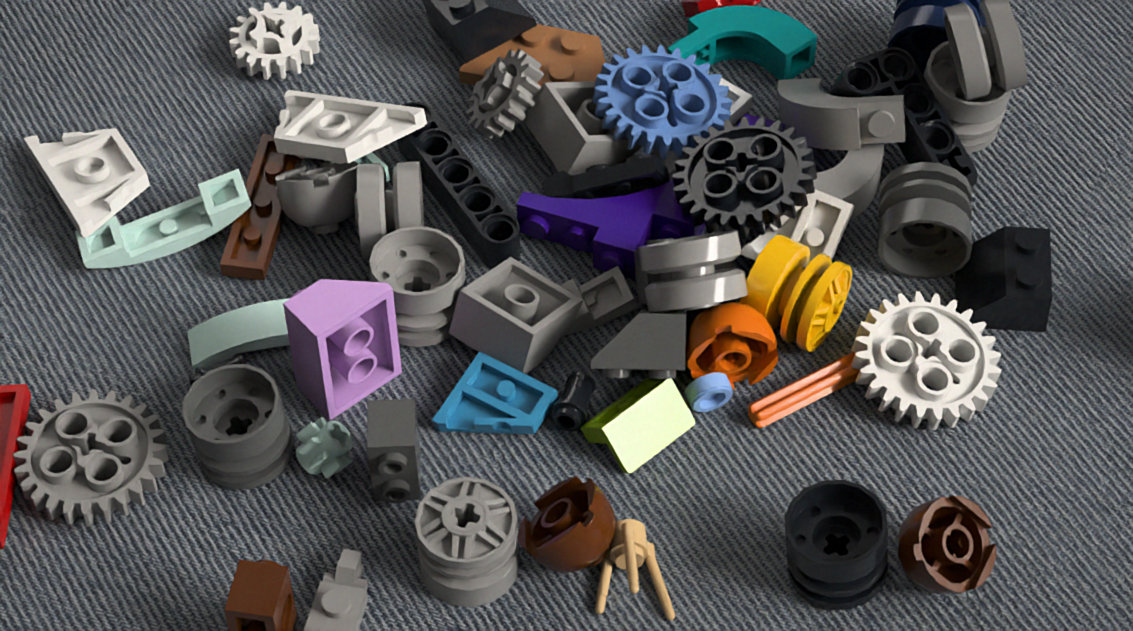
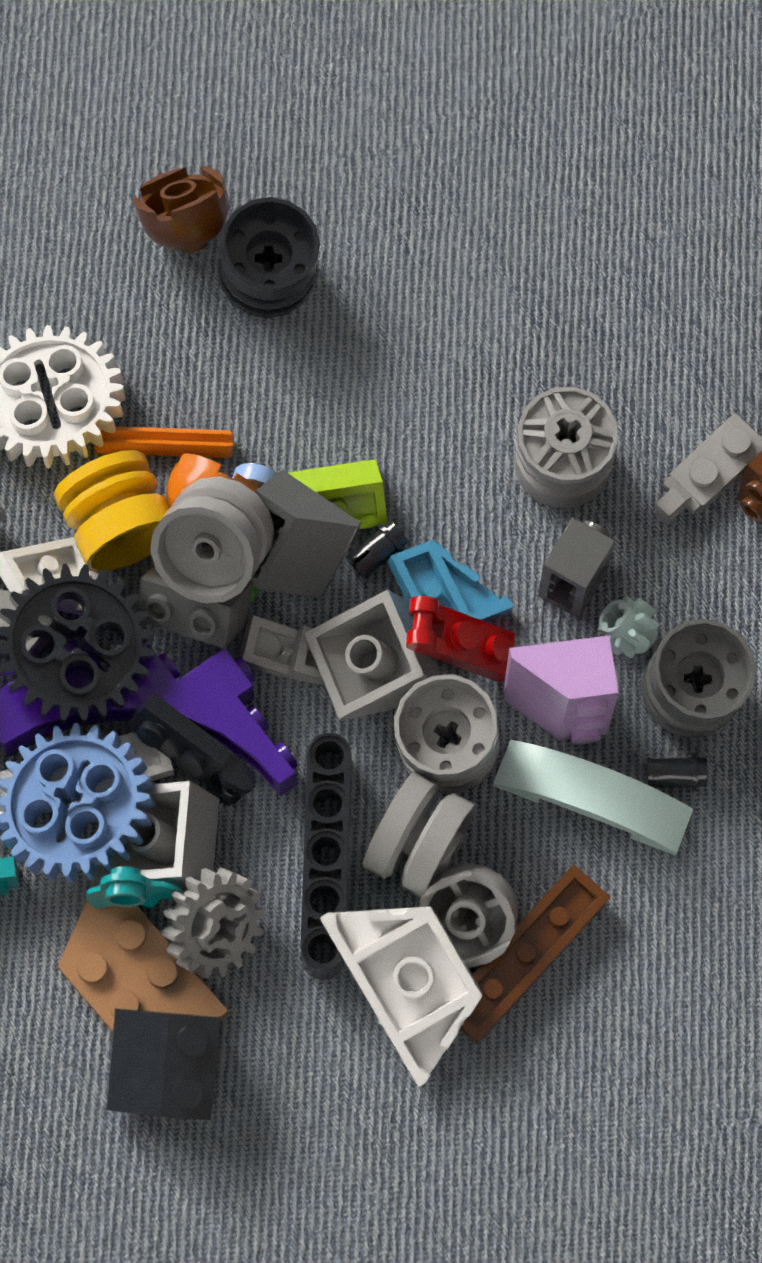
camera: 150 degrees left, 20 degrees up
white wing [24,128,150,238] -> none
light aqua slope [75,169,251,268] -> none
white gear [229,2,320,80] -> none
reddish brown cylinder [518,477,616,573] -> none
tan plant [595,519,675,620] -> none
none -> teal plate [86,866,184,908]
none -> red plate [406,596,515,682]

